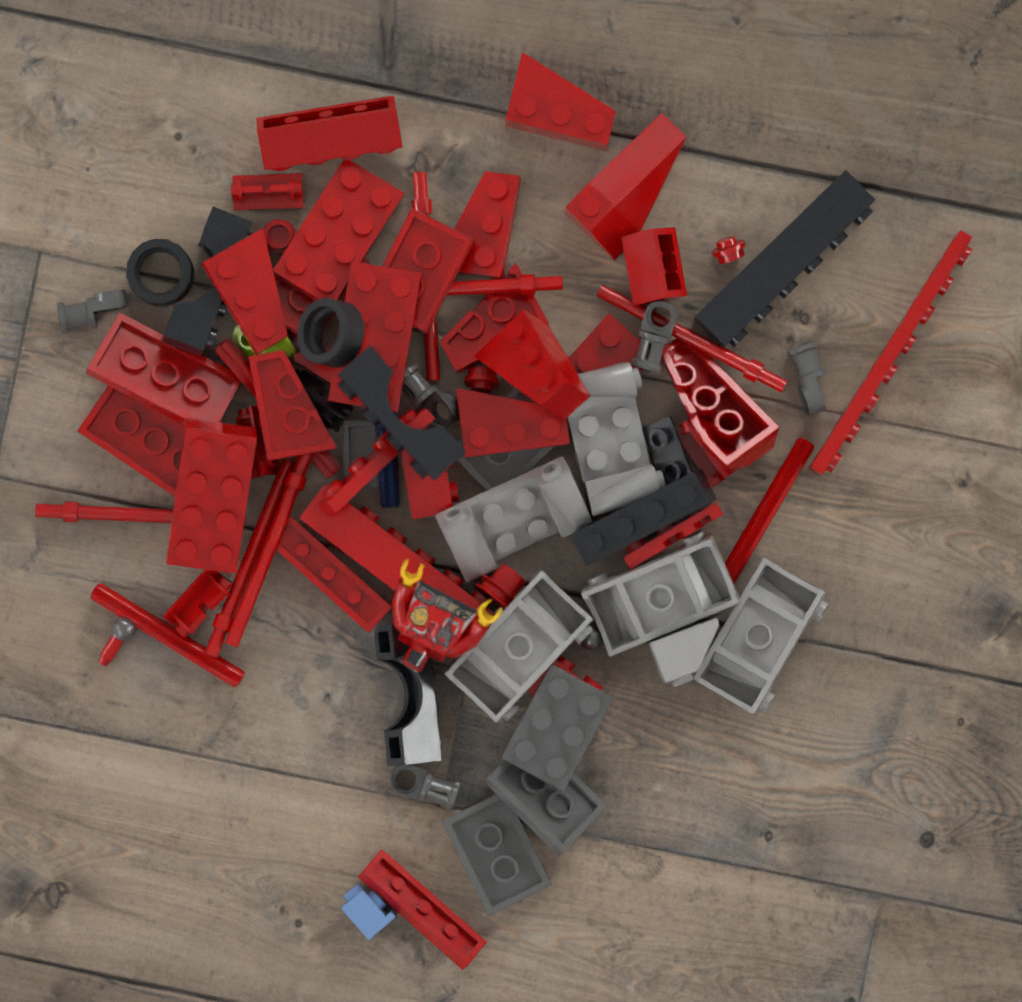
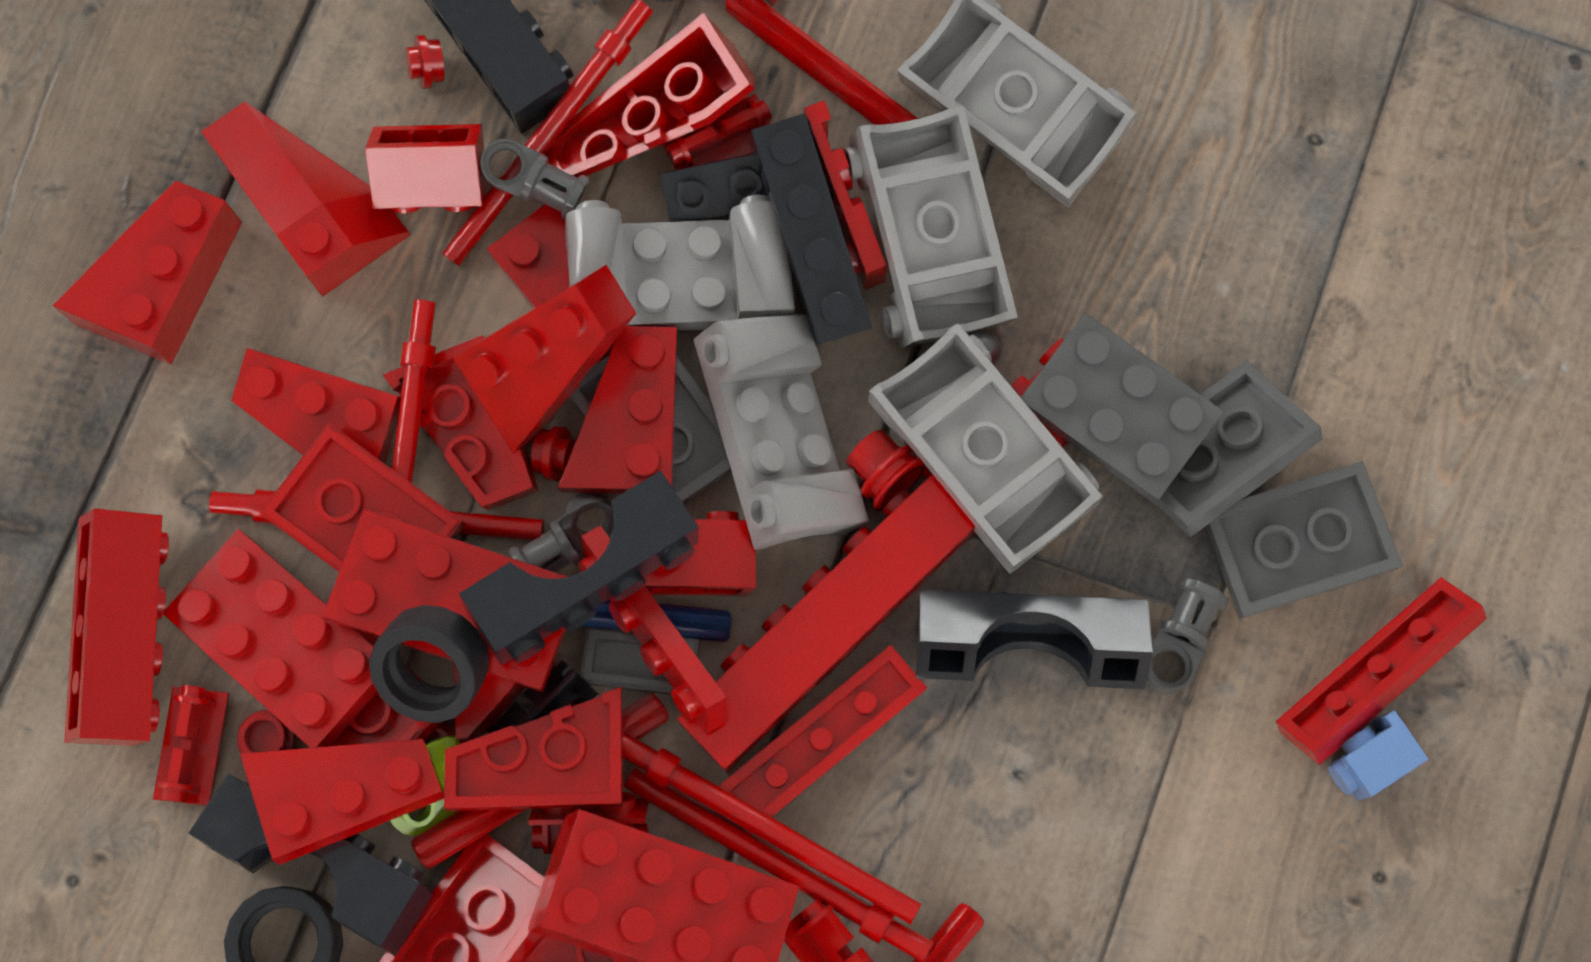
camera: 80 degrees left, 10 degrees down
torso [392,559,503,672] -> none
light grey slope [647,618,719,687] -> none

